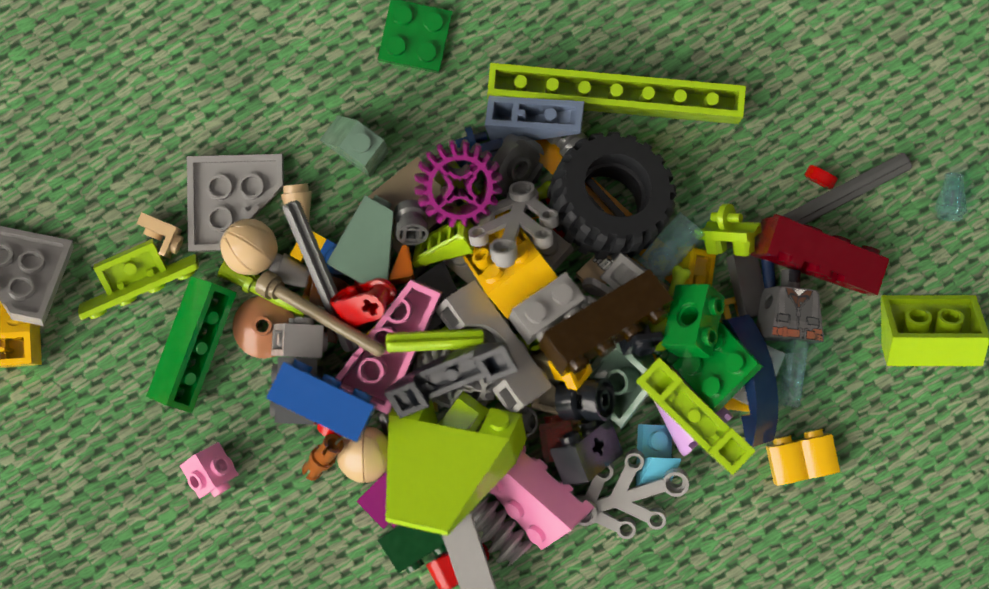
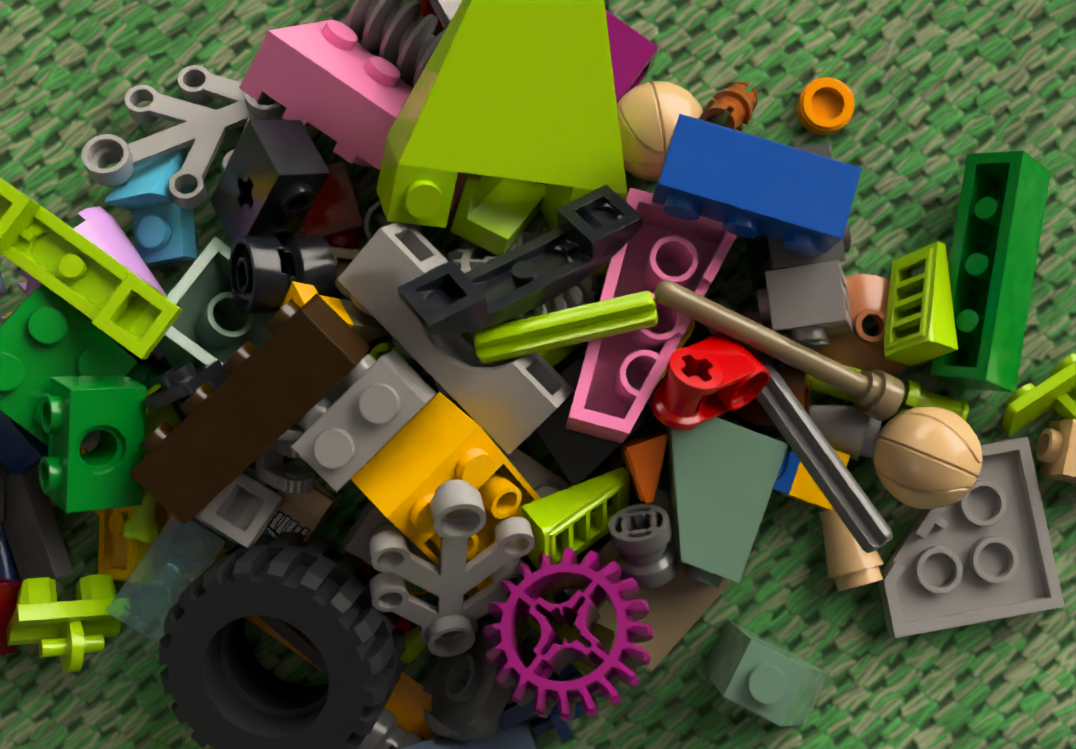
camera: 175 degrees right, 0 degrees up
bright pink brick [180,442,239,499] -> none
none -> light orange tile [796,77,855,136]
none -> lime slope [884,241,958,366]

